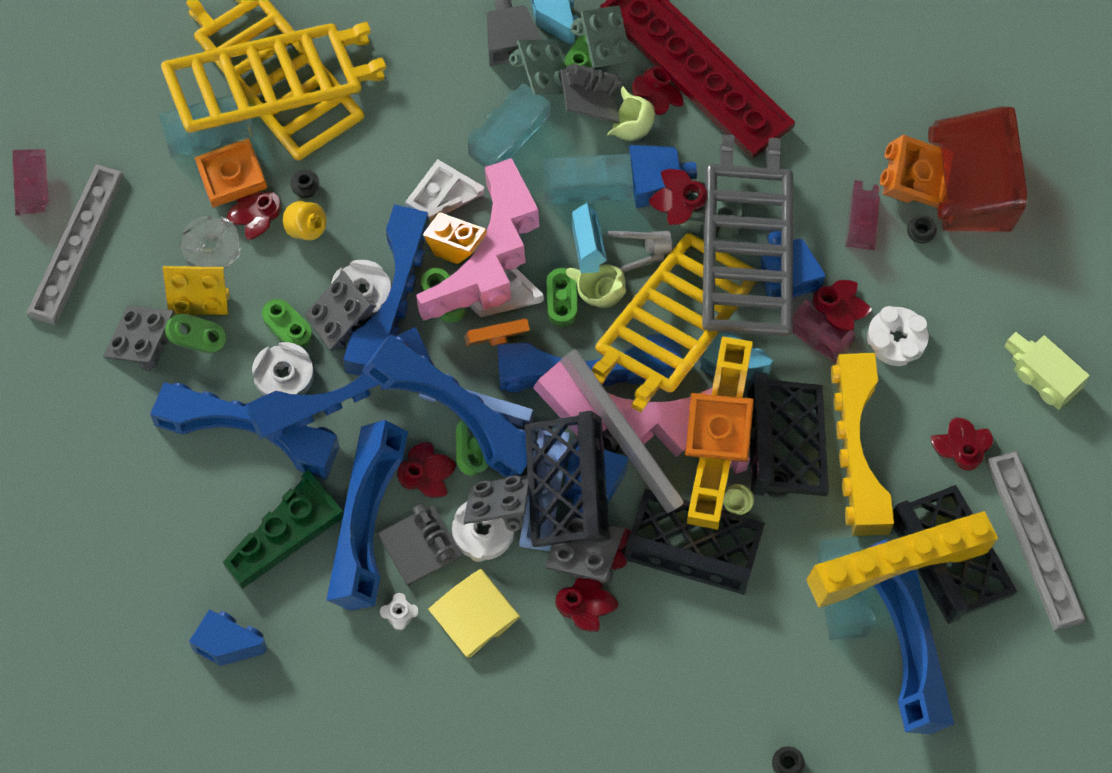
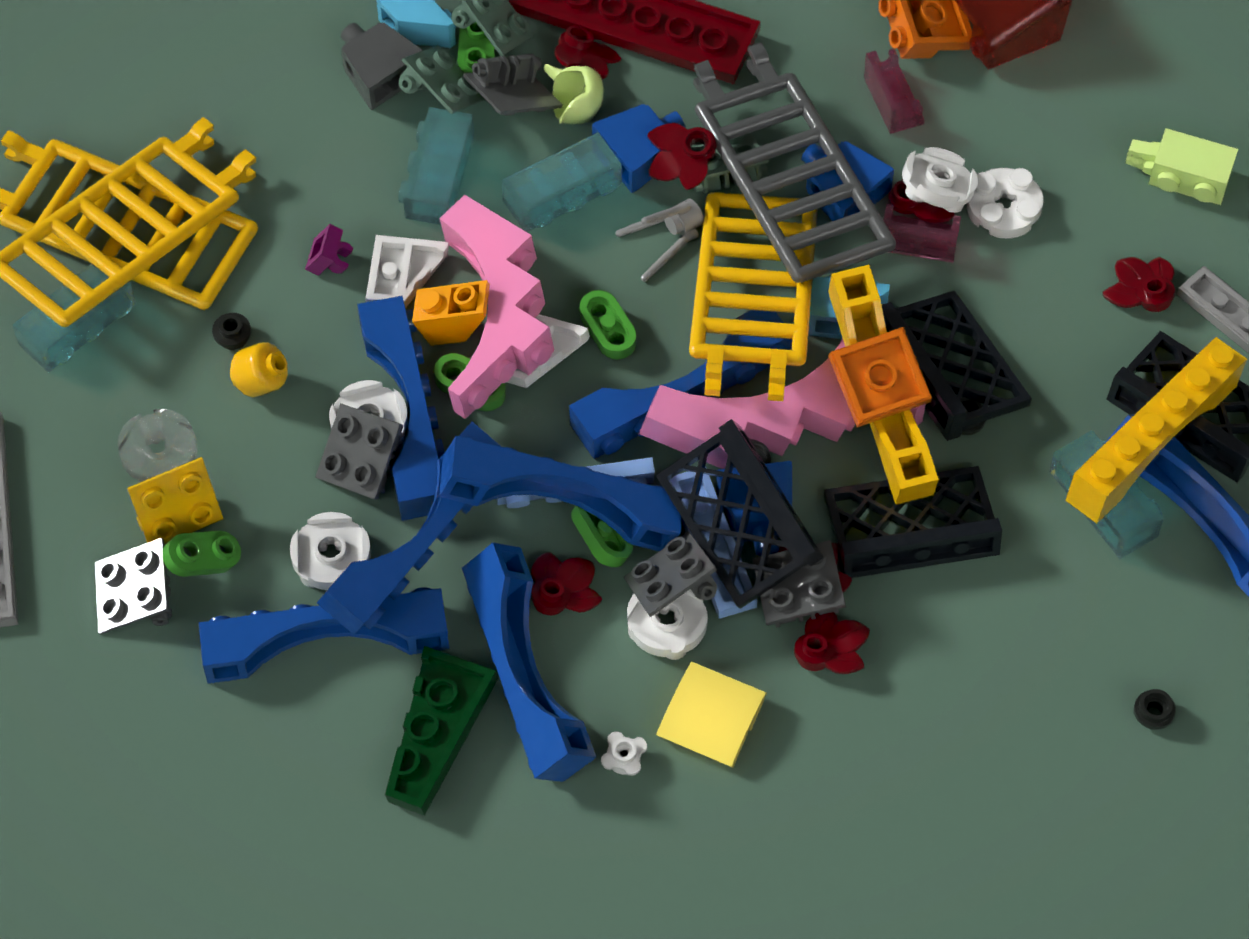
camera: 25 degrees left, 5 degrees down
blue slope [189,609,268,666] -> none
orange plate [194,138,268,208] -> none
dark red plate [225,191,281,241] -> none
bright green plate [262,299,313,349] -> none
dark grey hinge [378,503,462,585] -> none
orange plate [464,318,530,346] -> none
light grey tile [560,349,683,513] -> none
yellowish green hair [566,264,626,308] -> none
medium azure piece [572,203,607,273] -> none
yellowish green plate [723,484,754,515] -> none
yellow arch [831,353,894,536] -> none
pearl dark grey plate [907,215,937,244] -> none
none -> magenta tile [305,224,353,276]
none -> white plate [902,147,978,213]

